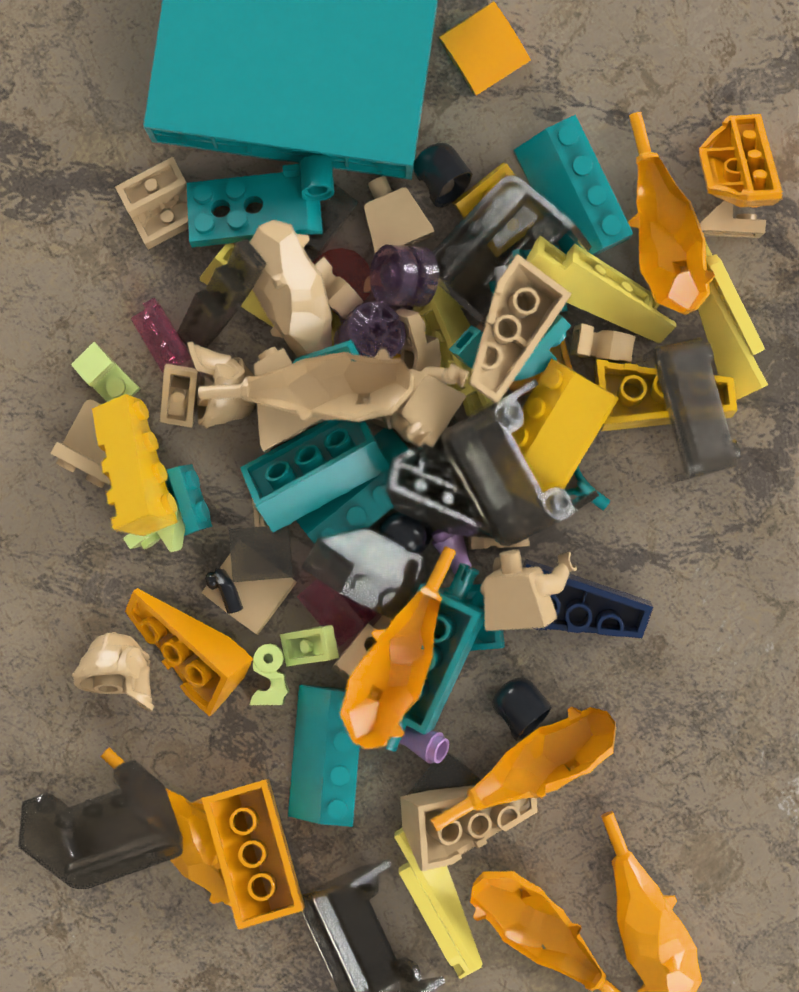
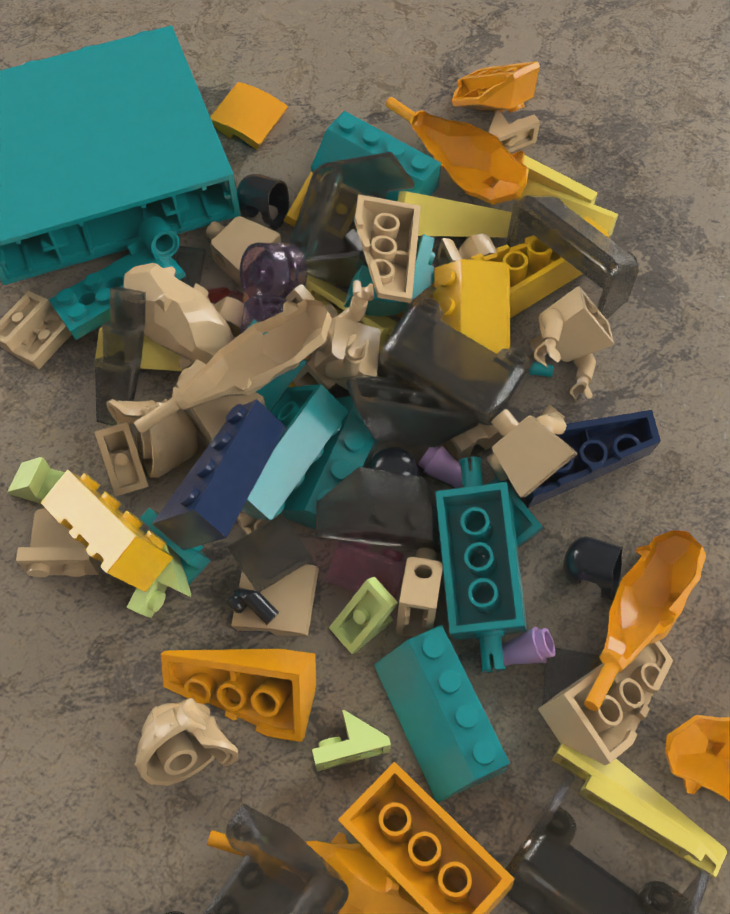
camera: 25 degrees left, 25 degrees down
clear pink bracket [131,298,192,373] -> none
yellowish green leg [250,643,289,705] -> none
light orange piece [339,546,456,749] -> none
none -> dark blue wedge [152,399,286,550]
none -> yellowish green slope [312,710,391,772]
none -> tan torso [530,286,614,402]

